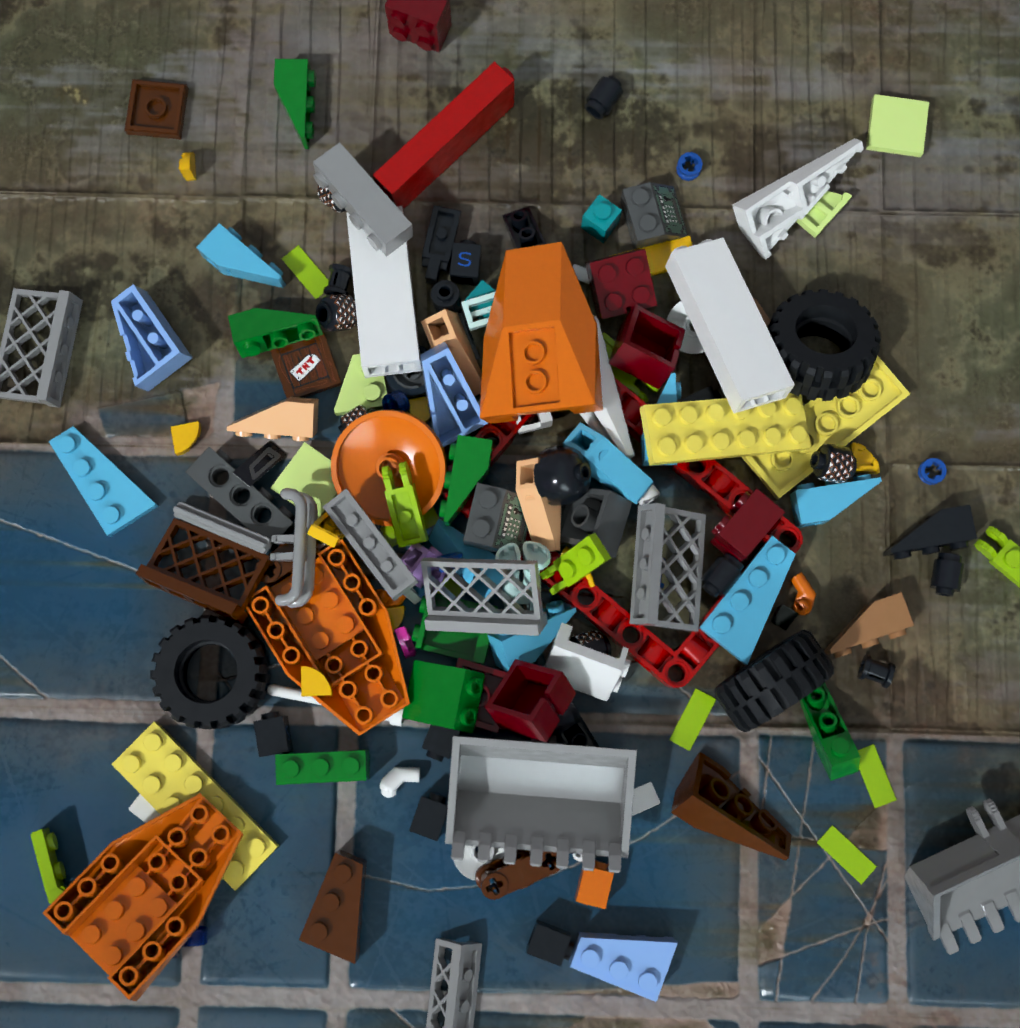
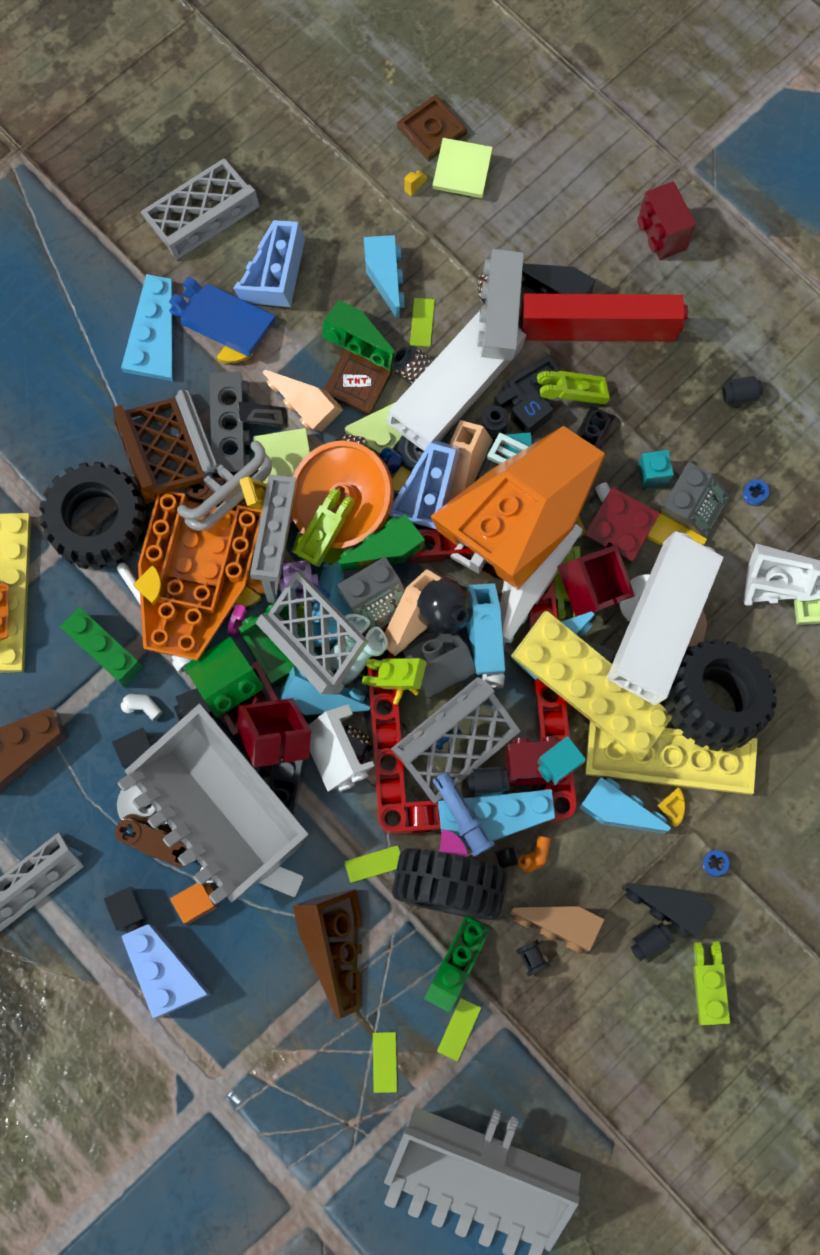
camera: 45 degrees right, 5 degrees down
black brick [253,711,293,757] -> none
green slope [274,59,316,149] -> none
black bush [323,264,353,295] -> none
black head [810,444,857,484] -> none
none -> blue tile [169,277,275,357]
none -> yellowish green tile [433,138,493,198]
none -> medium blue pin [433,772,495,858]
none -> dark pink tile [439,829,468,858]
none -> black slope [521,263,595,294]
none -> lime hinge [537,371,610,405]
none -> teal brick [537,736,586,785]

